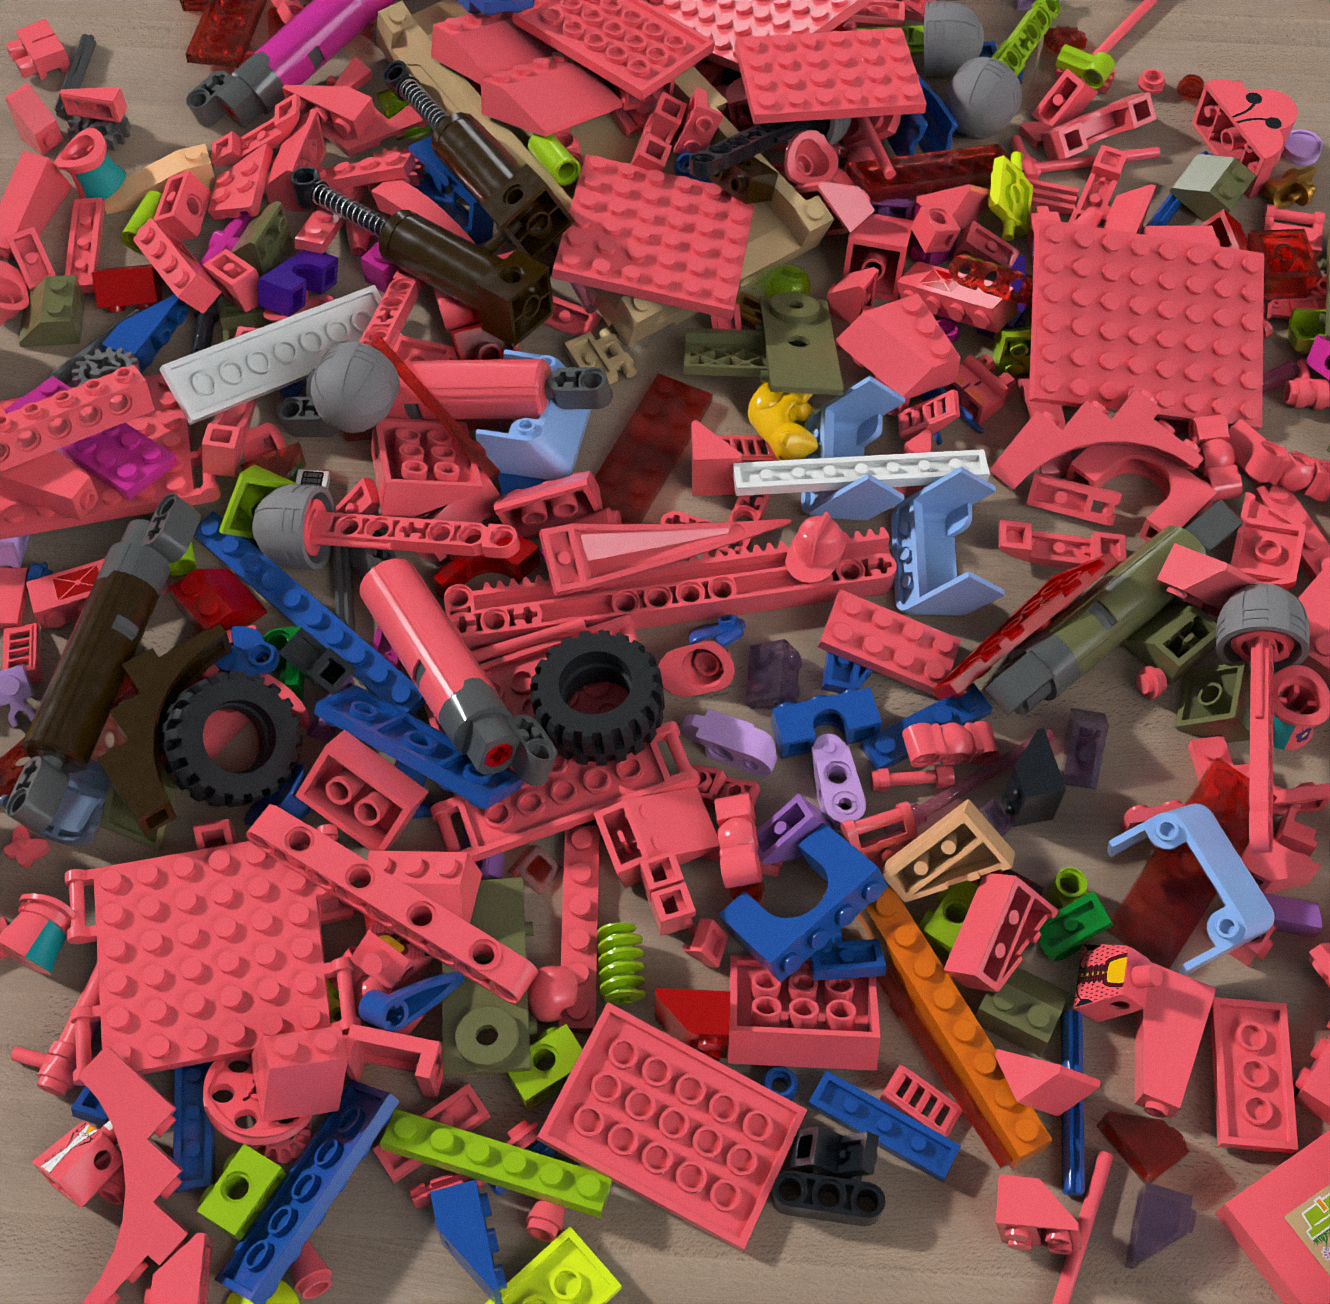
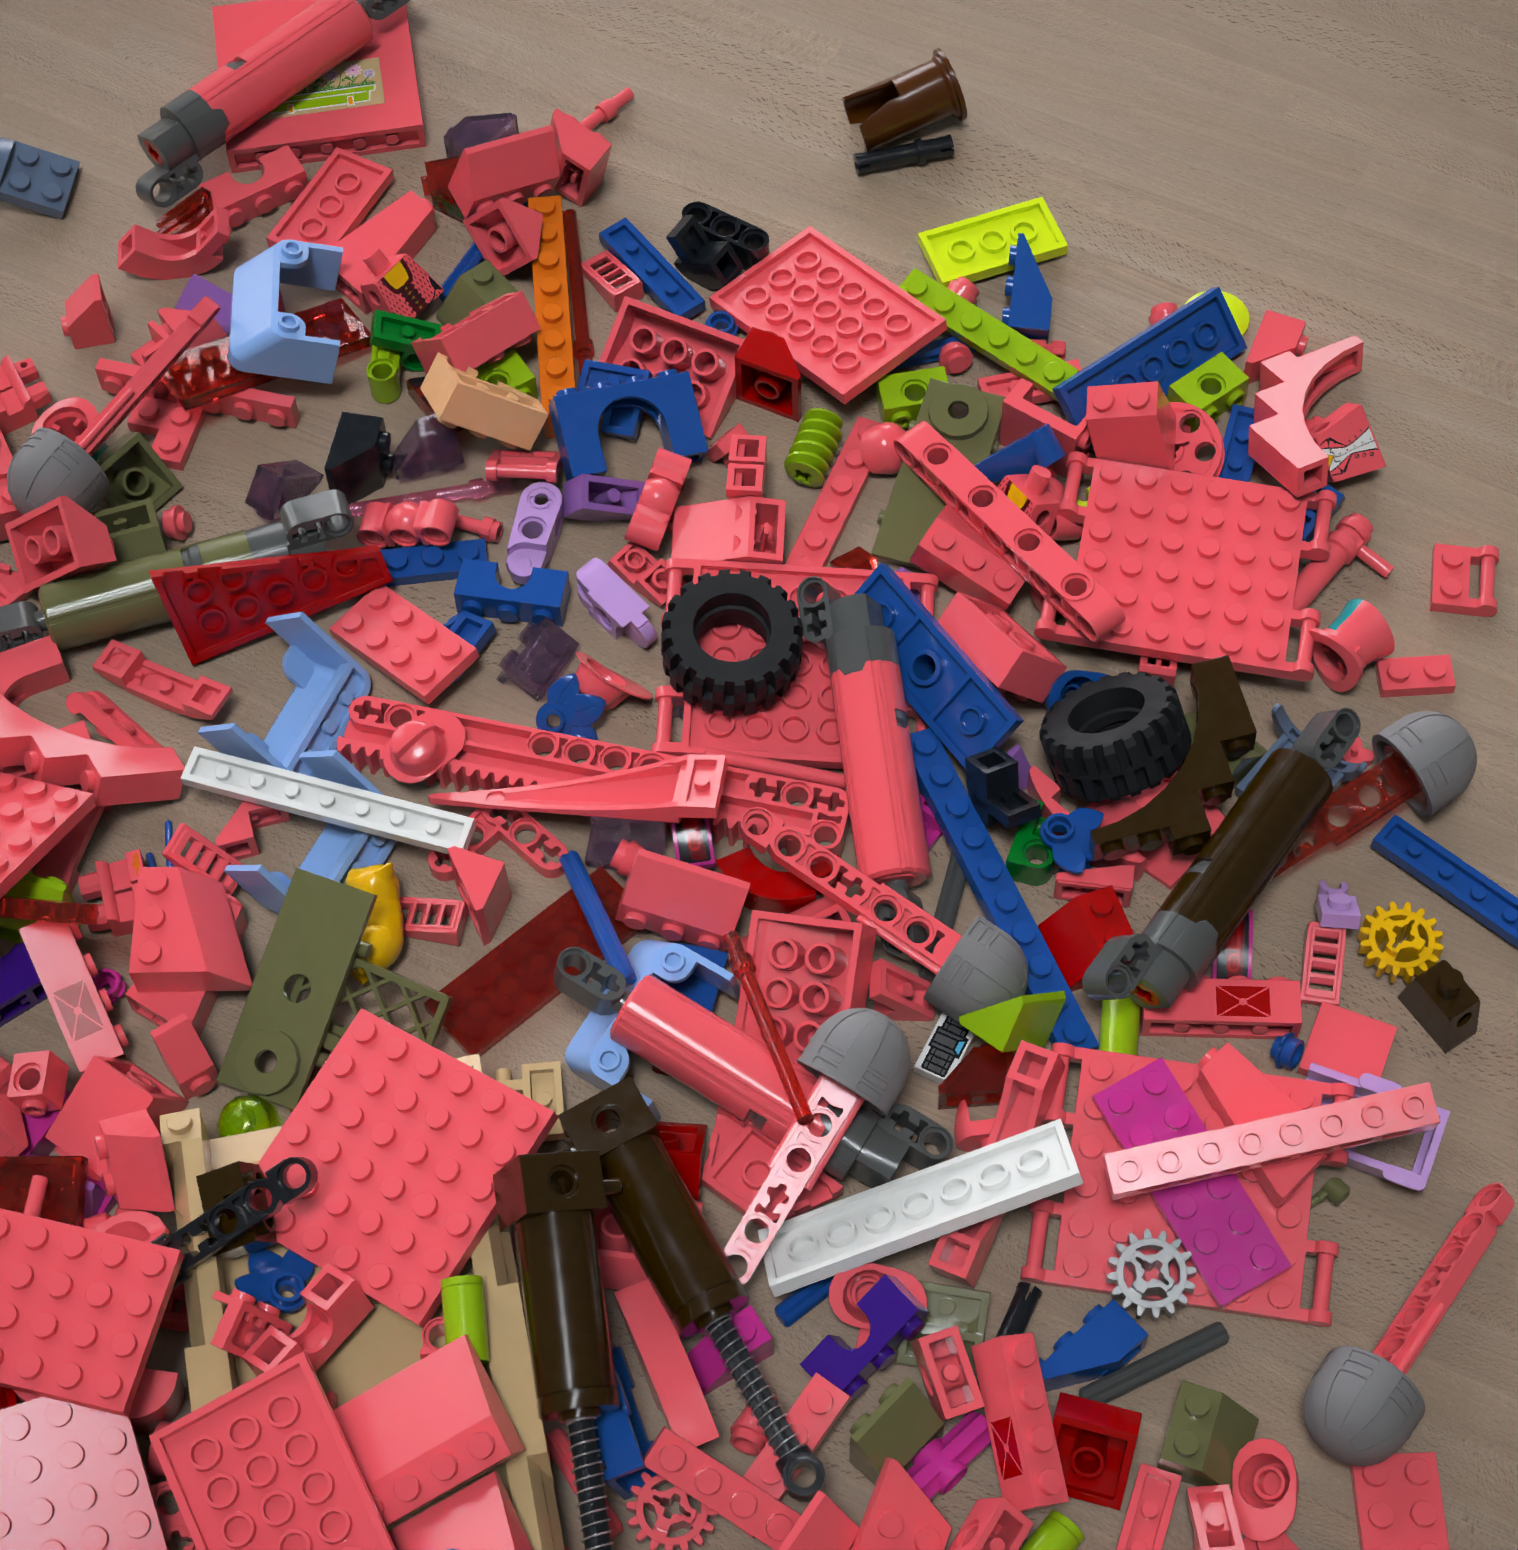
camera: 155 degrees left, 0 degrees up
none -> coral slope [448,125,560,219]
none -> blue axle [559,850,637,987]

